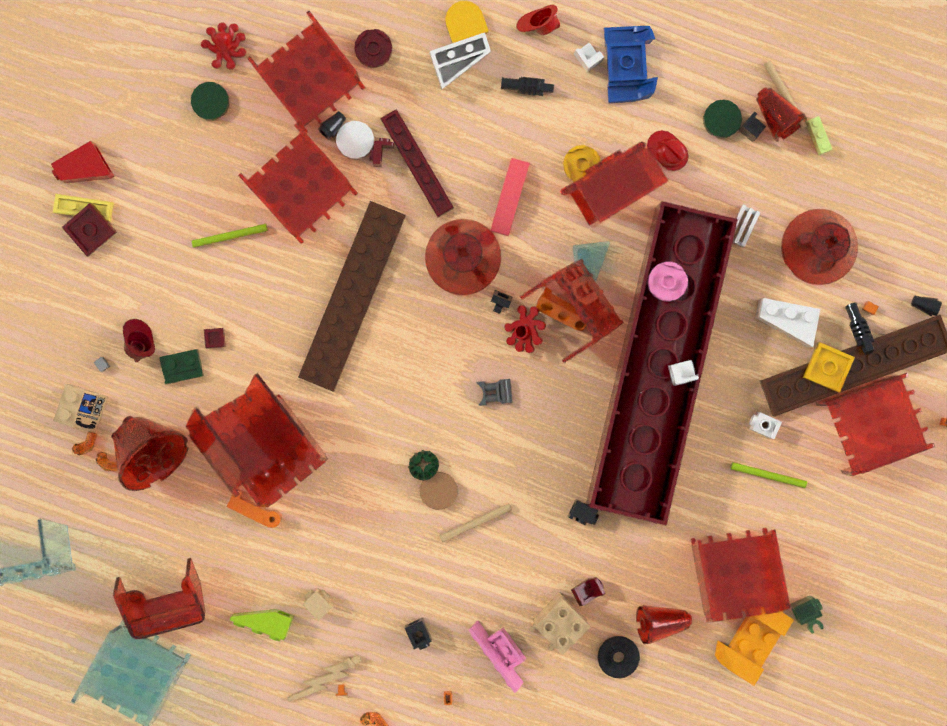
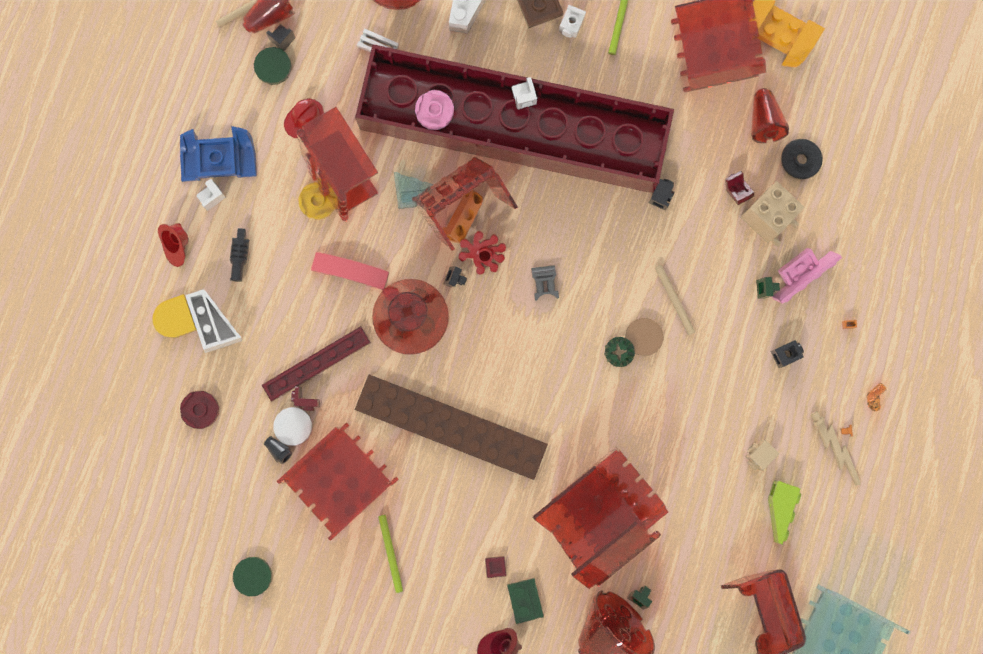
camera: 90 degrees left, 5 degrees down
red animal [201,22,246,70] -> none
orange leg [226,488,282,528] -> none
clear red windscreen [247,11,365,134] -> none
none -> dark green tile [627,586,652,610]
none -> dark green tile [756,277,780,299]

